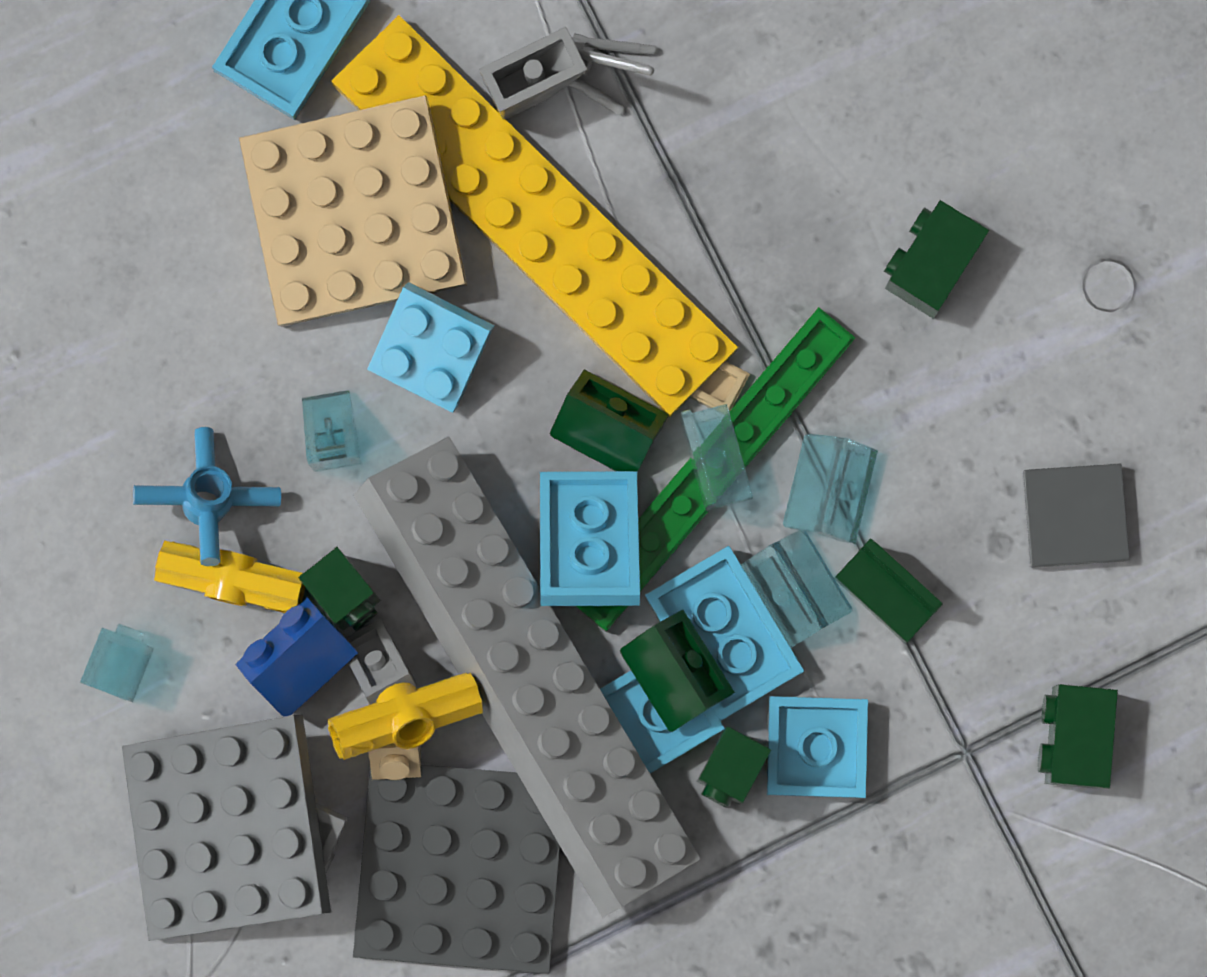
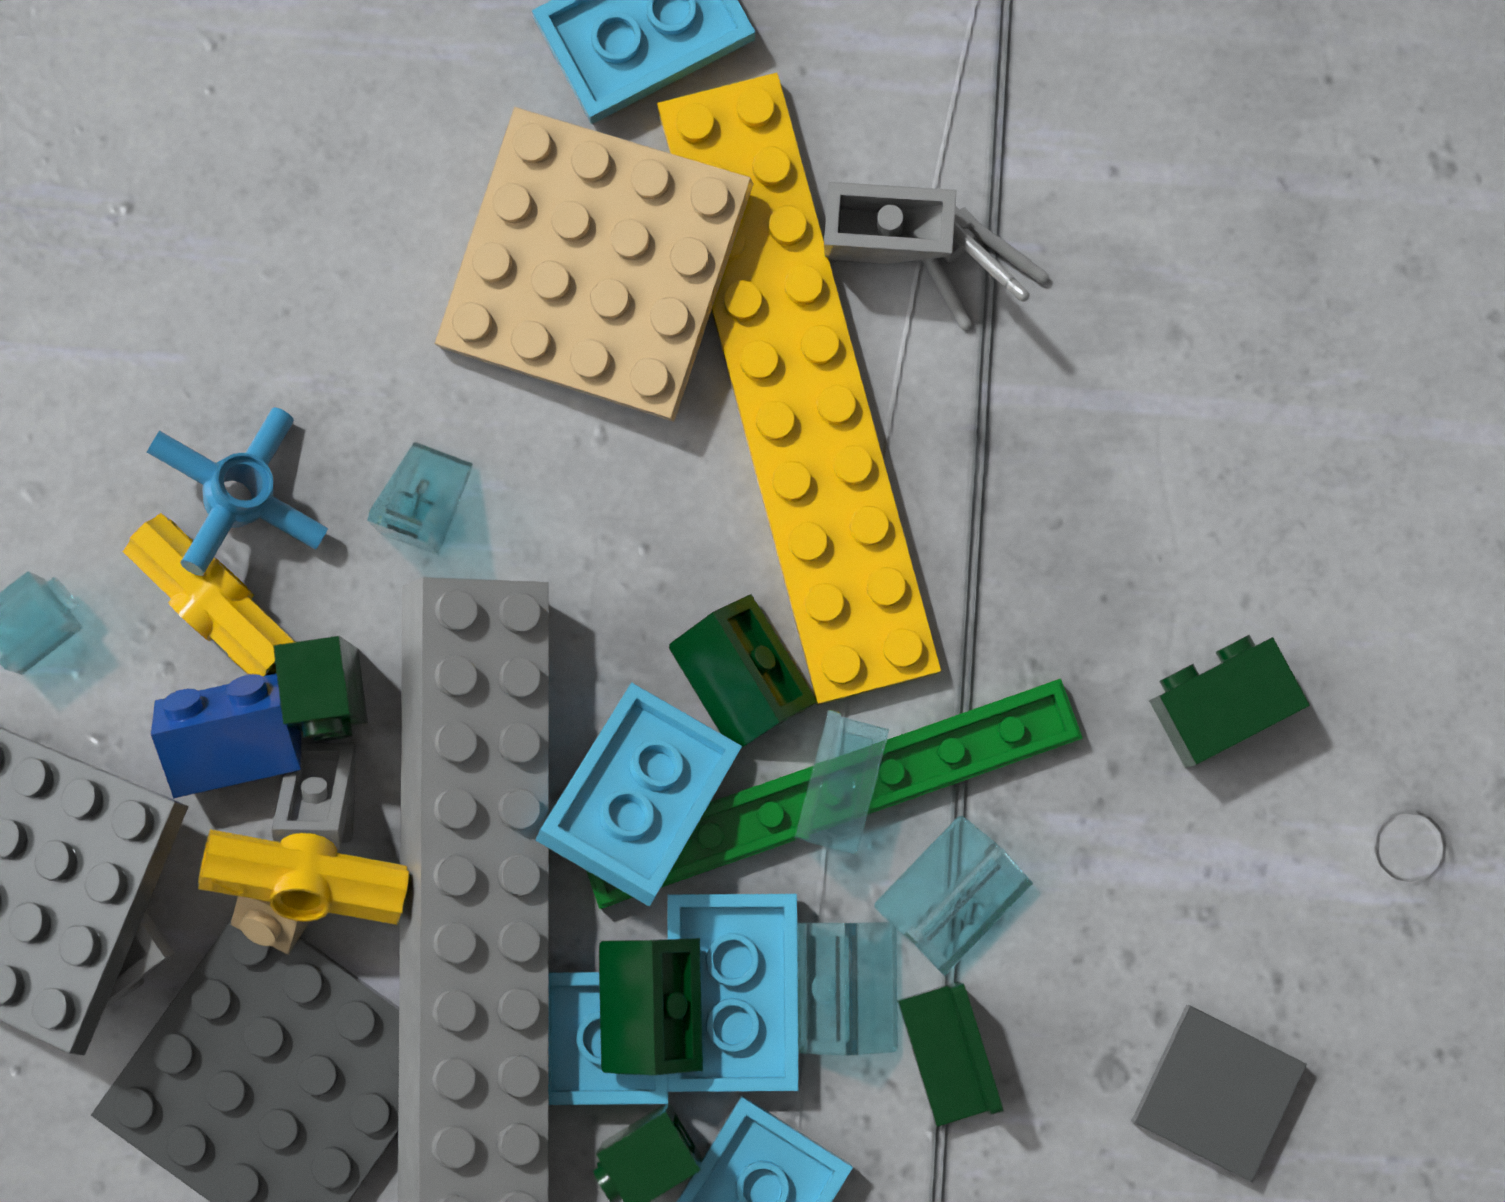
camera: 25 degrees right, 0 degrees up
medium azure plate [367,282,494,413] -> none
tan tile [690,361,750,416] -> none

